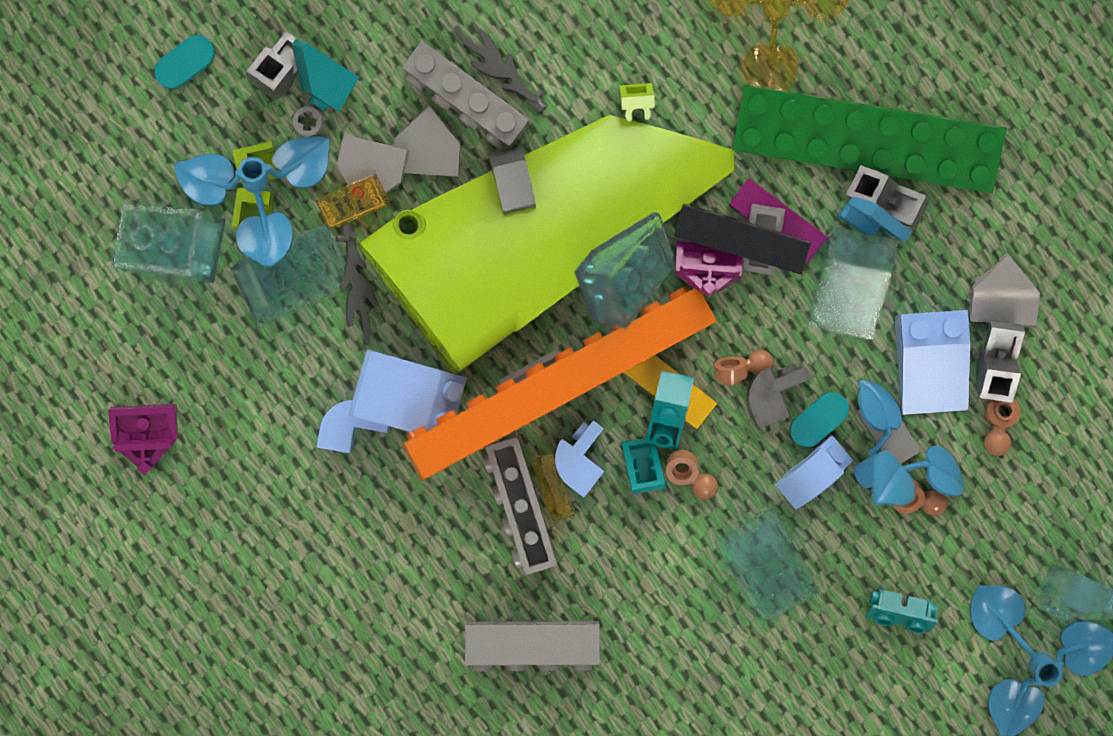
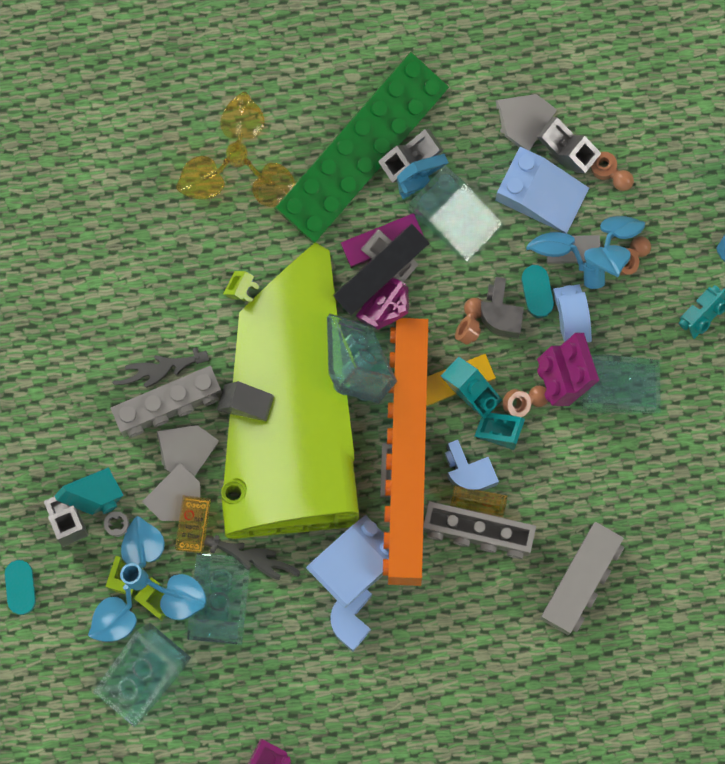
camera: 65 degrees left, 10 degrees down
none -> magenta plate [537,333,600,406]

